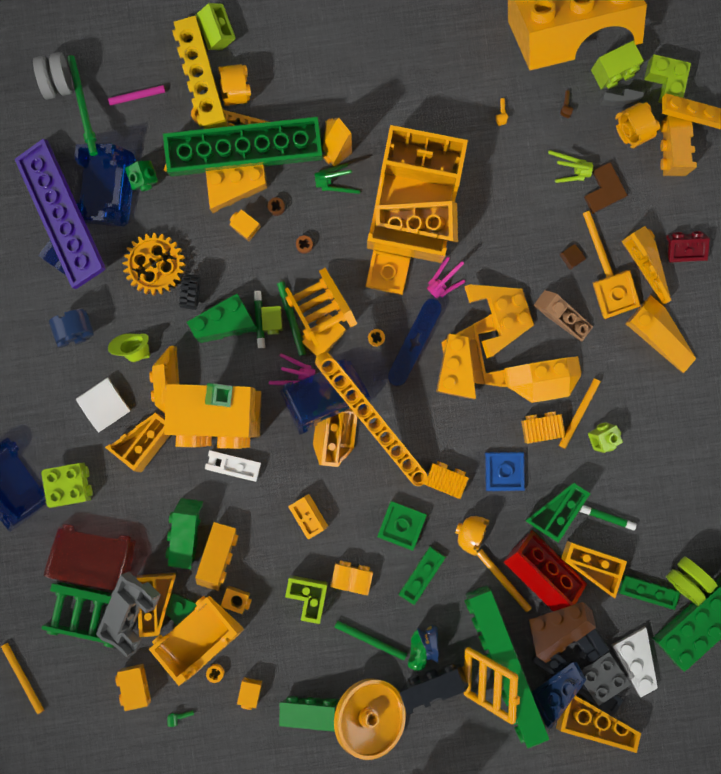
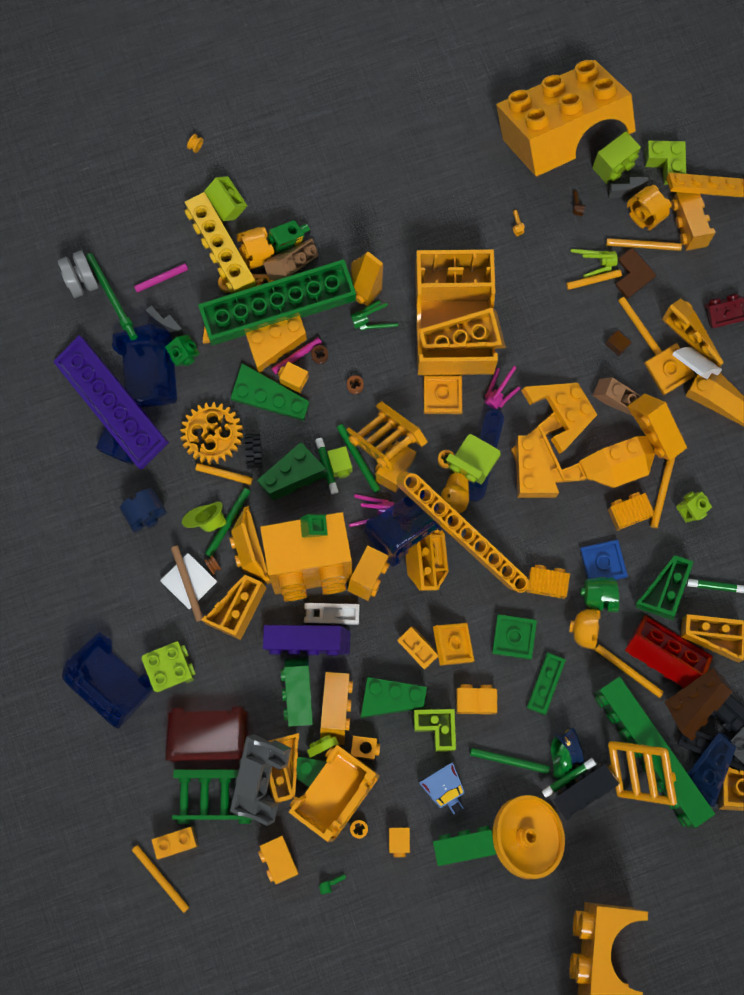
camera: 15 degrees left, 10 degrees down
none -> dark grey slope [146,305,183,336]
none -> light orange brick [151,827,199,860]
none -> medium nougat bar [171,545,203,622]
none -> light orange bar [195,463,253,485]
none -> dark orange bush [204,555,221,575]
none -> green bar [205,488,251,557]
none -> green wing [231,363,310,421]
none -> medium nougat slope [263,238,319,280]
none -> dark purple wedge [263,625,351,656]
none -> green torso [267,220,311,257]
none -> dark pink bar [271,337,322,375]
none -> lime plate [307,734,339,758]
none -> light orange brick [347,545,390,601]
none -> green wedge [361,677,427,719]
none -> medium blue torso [419,763,465,815]
none -> light orange tile [433,623,475,666]
none -> light orange cap [441,473,469,514]
none -> lime bracket [446,434,501,485]
none -> green bar [542,758,597,798]
none -> light orange bar [566,269,622,290]
none -> green helmet [580,577,619,612]
none -> light orange bar [606,238,682,251]
none -> light orange wedge [627,393,687,461]
none -> white slope [672,347,722,379]

